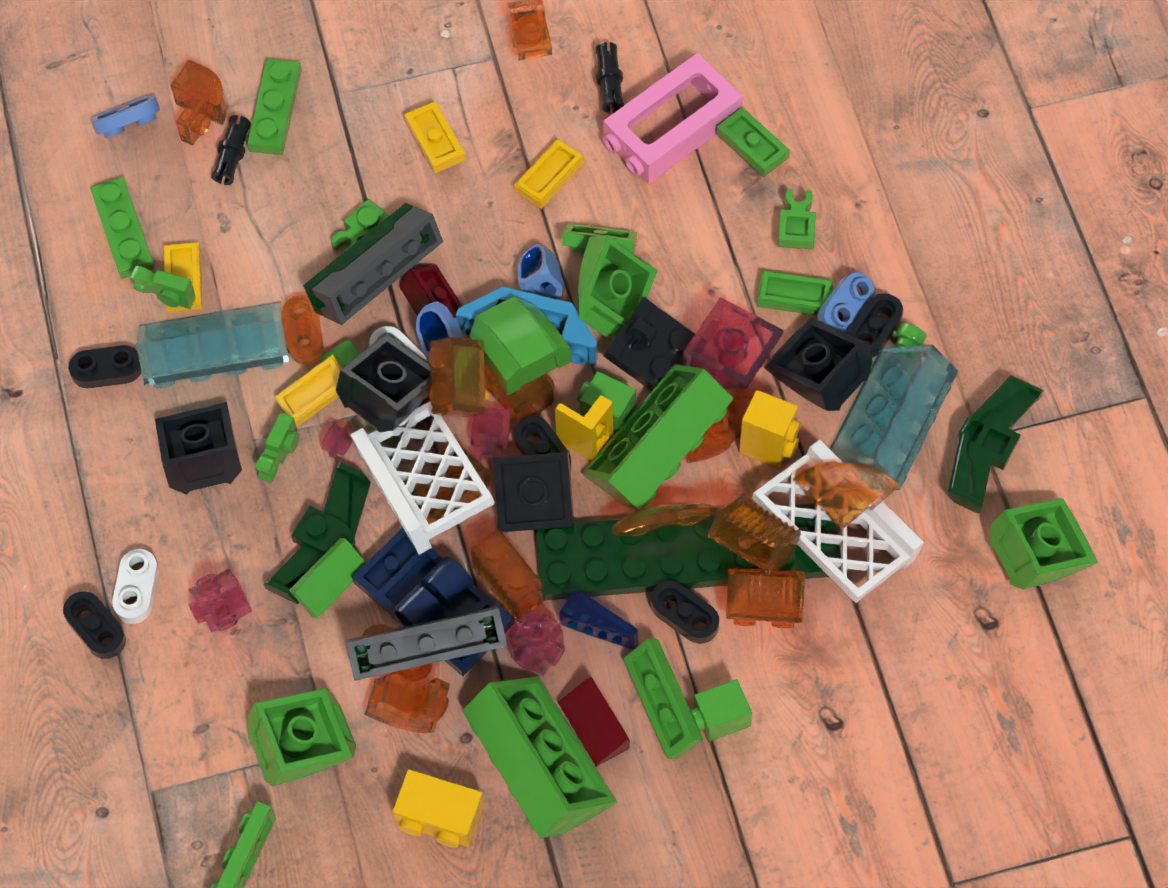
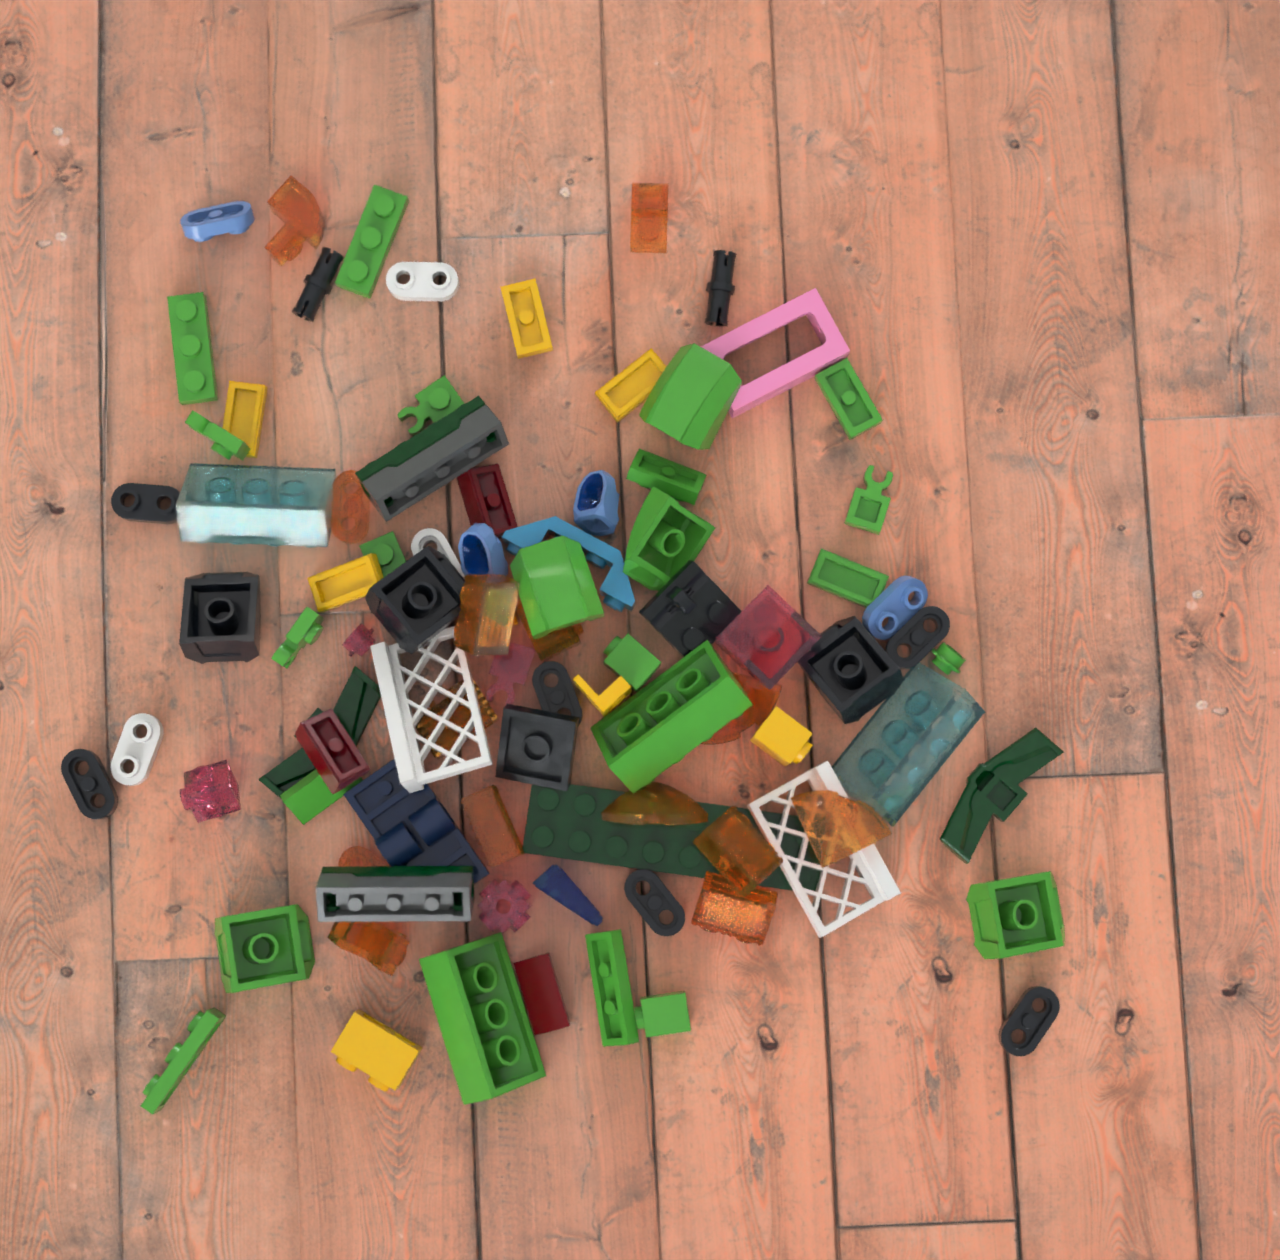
camera: 10 degrees right, 20 degrees up
none -> dark red slope [295,708,370,794]
none -> white plate [386,262,459,301]
none -> bright green slope [639,343,742,450]
none -> black plate [999,986,1060,1056]

